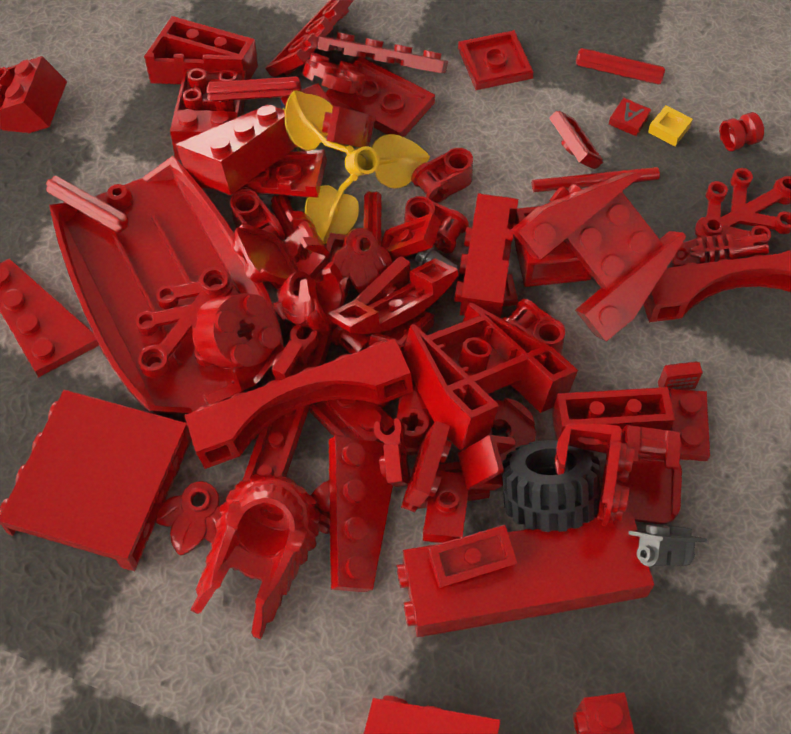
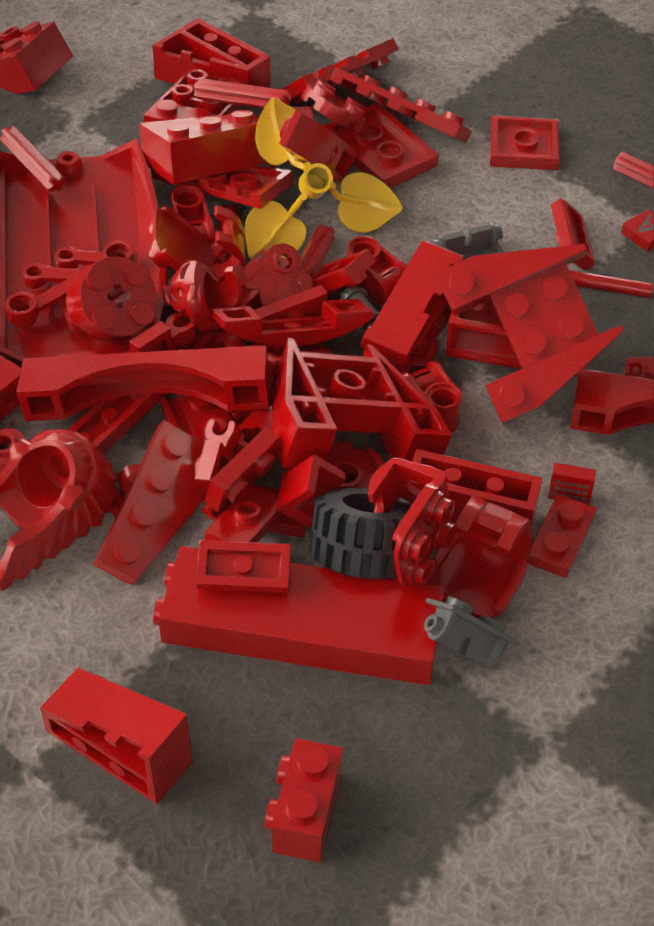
camera: 20 degrees right, 10 degrees down
red piece [411,148,473,203] -> none
none -> dark grey hinge [430,222,504,260]

